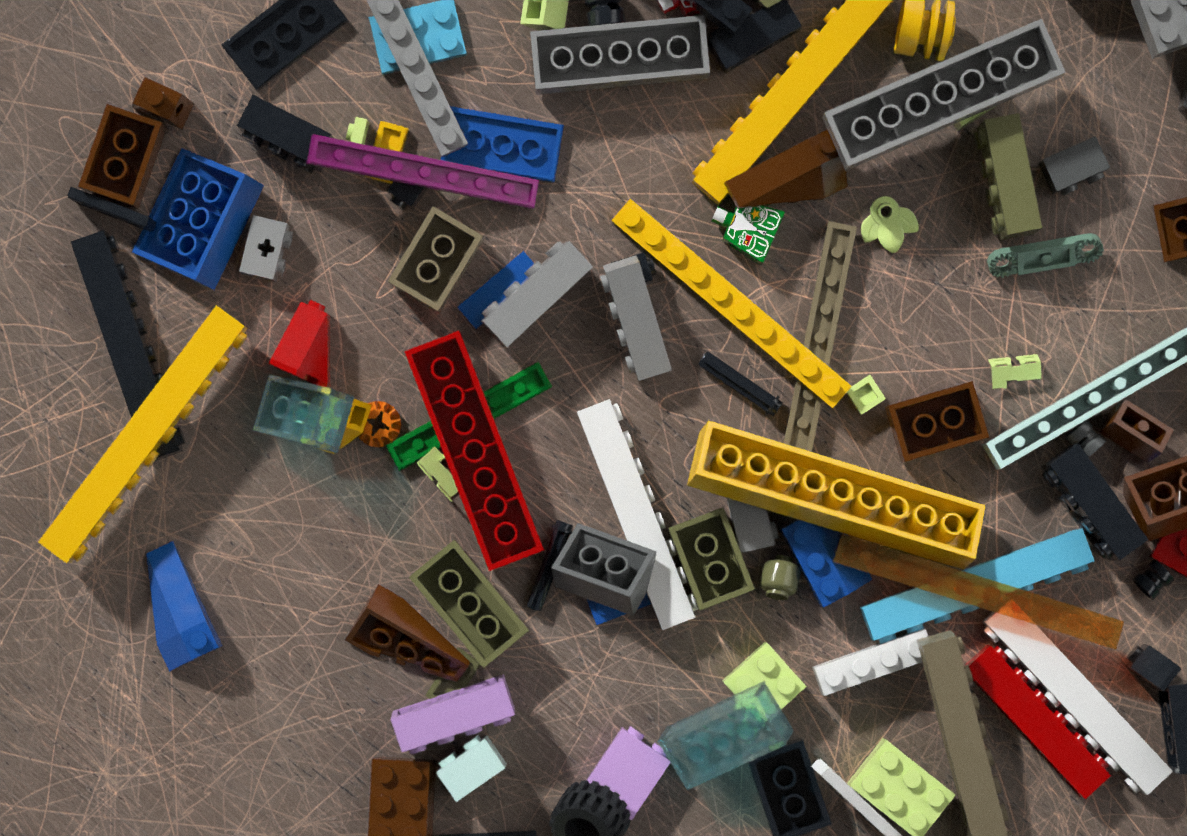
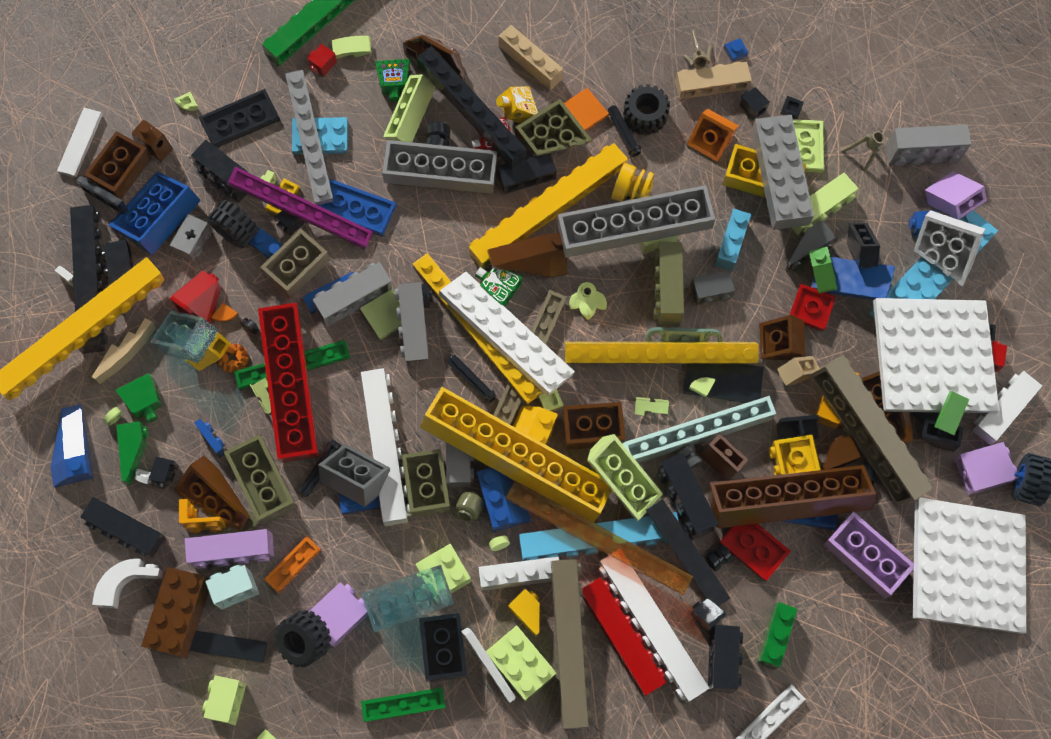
camera: 10 degrees right, 15 degrees down
none -> white tile [55,266,74,288]
none -> white tile [57,108,102,178]
none -> black brick [80,497,165,558]
none -> tan slope [92,318,156,384]
none -> white arch [92,559,164,609]
none -> black brick [102,239,134,287]
none -> yellowish green tile [103,407,122,426]
none -> green torso [116,373,162,423]
none -> green slope [116,421,149,486]
none -> white tile [134,469,151,484]
none -> black brick [149,457,179,489]
none -> yellowish green tile [174,92,199,111]
none -> light orange bracket [179,499,227,534]
none -> blue plate [194,418,226,457]
none -> black tyre [207,200,259,248]
none -> orange tile [211,303,239,322]
none -> black tile [240,317,259,335]
none -> blue plate [248,227,283,259]
none -> orange tile [264,536,322,594]
none -> yellowish green tile [360,289,402,340]
none -> white plate [439,272,575,397]
none -> yellowish green tile [489,535,510,551]
none -> yellow slope [508,589,540,637]
none -> yellow slope [513,405,558,445]
none -> yellow brick [565,342,759,363]
none -> yellowish green slope [587,434,663,521]
none -> black tile [646,498,730,607]
none -> black tile [683,363,764,403]
none -> yellowish green tile [689,377,715,397]
none -> medium azure brick [715,208,751,271]

